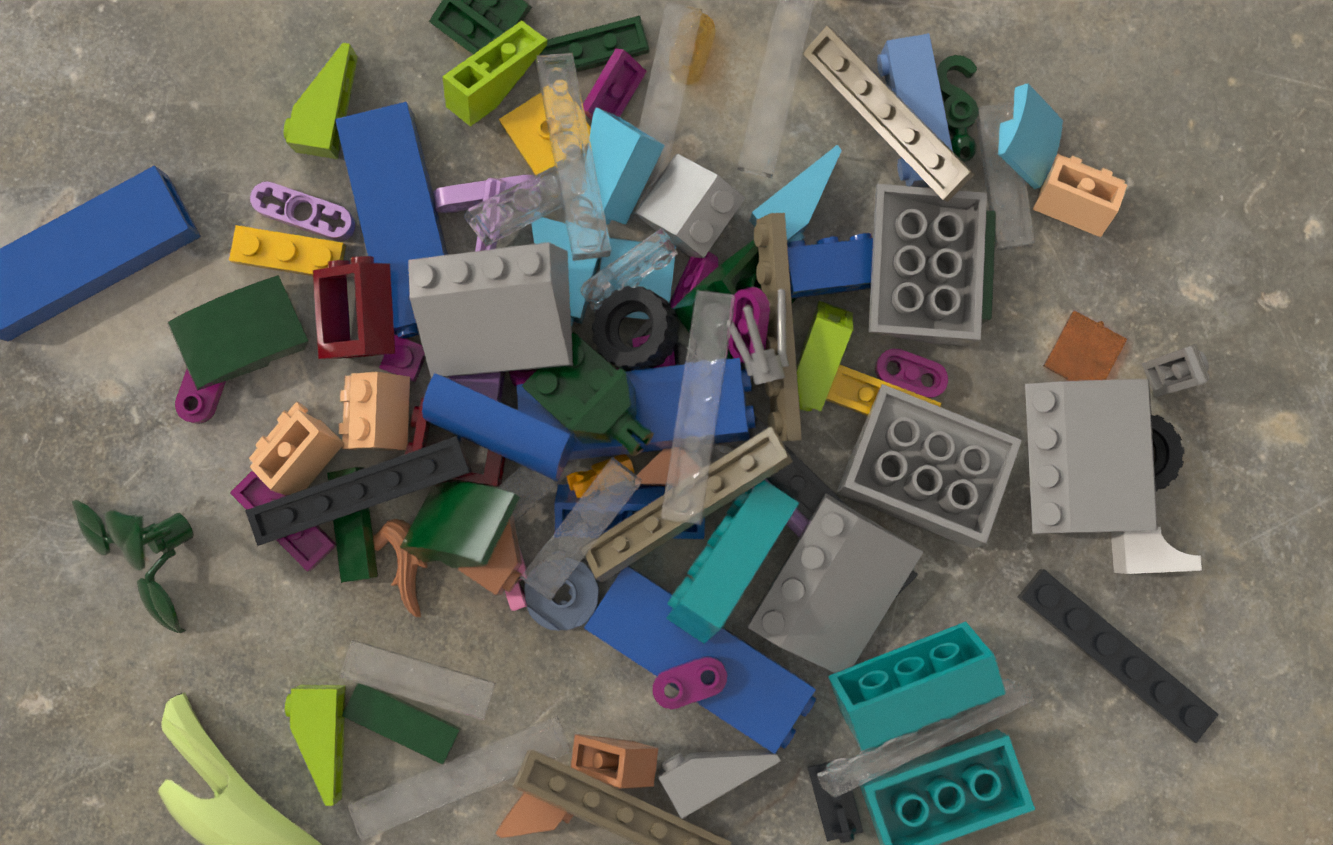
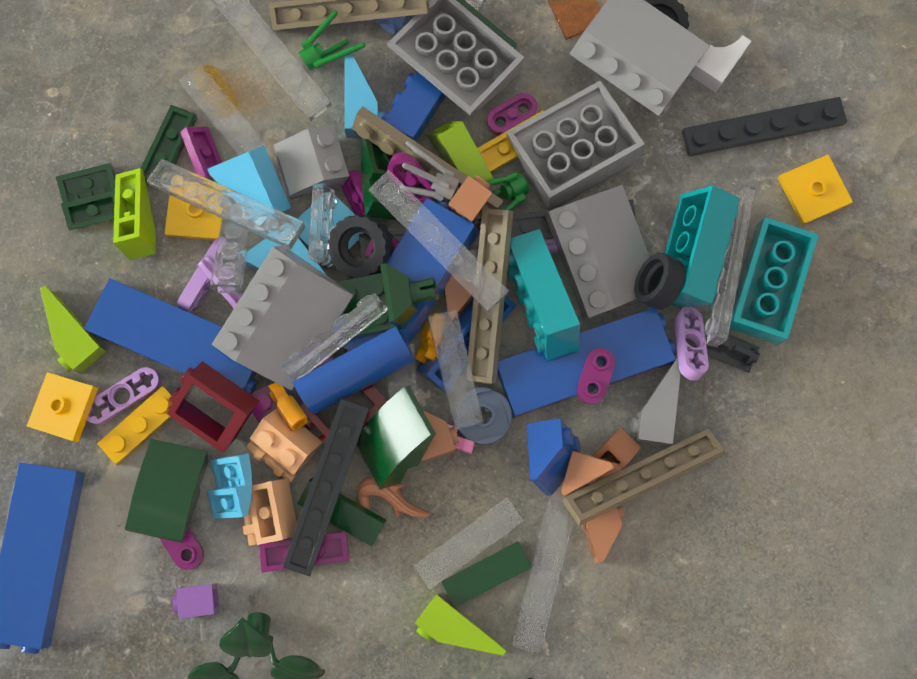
camera: 55 degrees left, 5 degrees down
none -> yellow plate [27,372,98,443]
none -> medium lavender brick [172,583,219,619]
none -> medium azure slope [207,453,252,519]
none -> light orange bar [268,382,308,431]
none -> clear plate [282,293,387,380]
none -> green plant [299,10,366,71]
none -> nougat slope [448,176,492,223]
none -> green plant [486,172,529,211]
none -> blue slope [527,418,581,496]
none -> nougat slope [561,451,622,496]
none -> black tyre [634,253,686,310]
none -> lavender beam [674,307,709,381]
none -> yellow plate [778,154,853,226]

